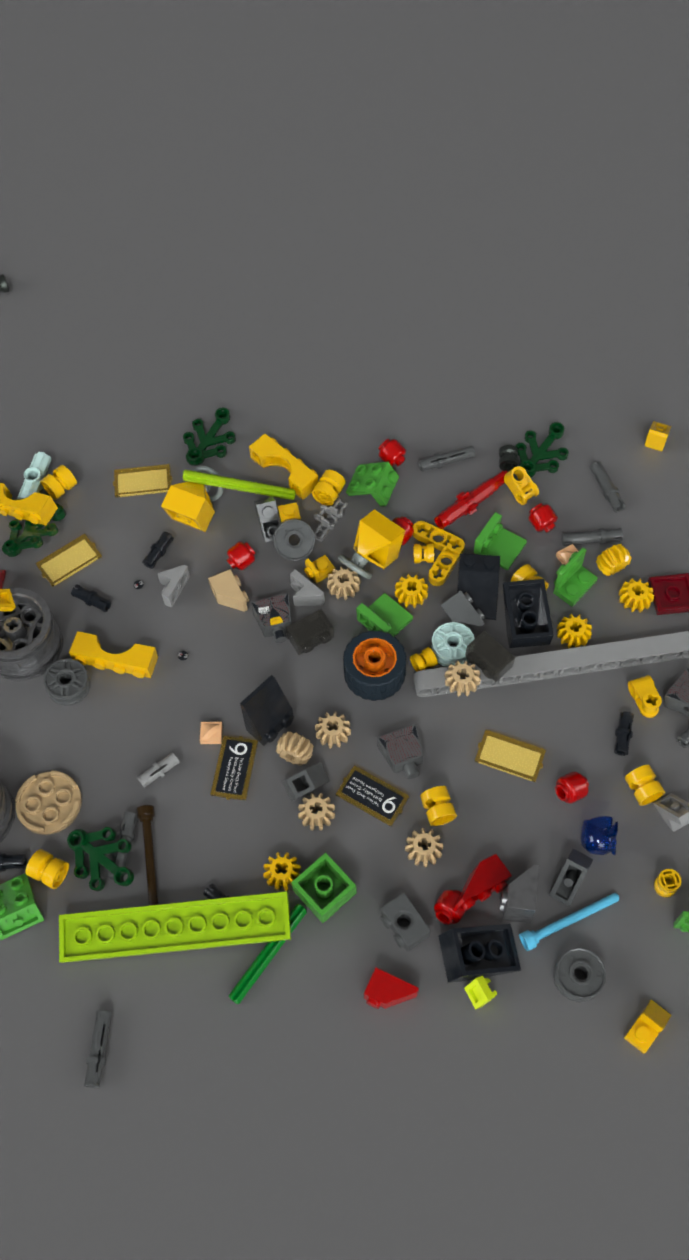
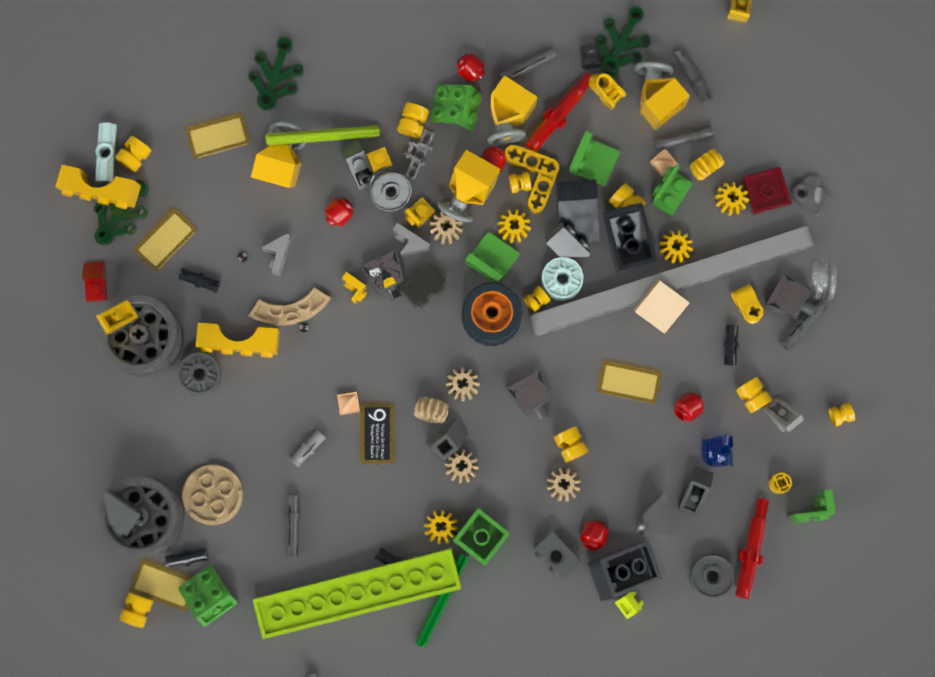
camera: 15 degrees left, 20 degrees up
yellow wheel [26,849,69,889] -> none
dark green plant [67,827,134,892] -> none
dark brown piece [137,805,158,906] -> none
black pin [142,532,174,569] -> none
tan slope [208,569,249,612] -> none
black slope [240,675,294,746] -> none
yellow arch [249,434,319,500] -> none
piece [336,765,409,826] -> none
red slope [364,967,419,1009] -> none
tan gear [444,660,481,697] -> none
red slope [453,854,512,913] -> none
clear smoke brick [465,631,516,682] -> none
medium azure piece [519,893,620,951] -> none
red head [528,503,558,533] -> none
yellow slope [624,999,671,1054] -> none
none -> tan tile [248,287,331,326]
none -> yellow bracket [342,272,367,304]
none -> yellow piece [487,75,537,145]
none -> tile [633,279,689,334]
none -> yellow piece [634,61,690,130]
none -> red piece [735,498,769,600]

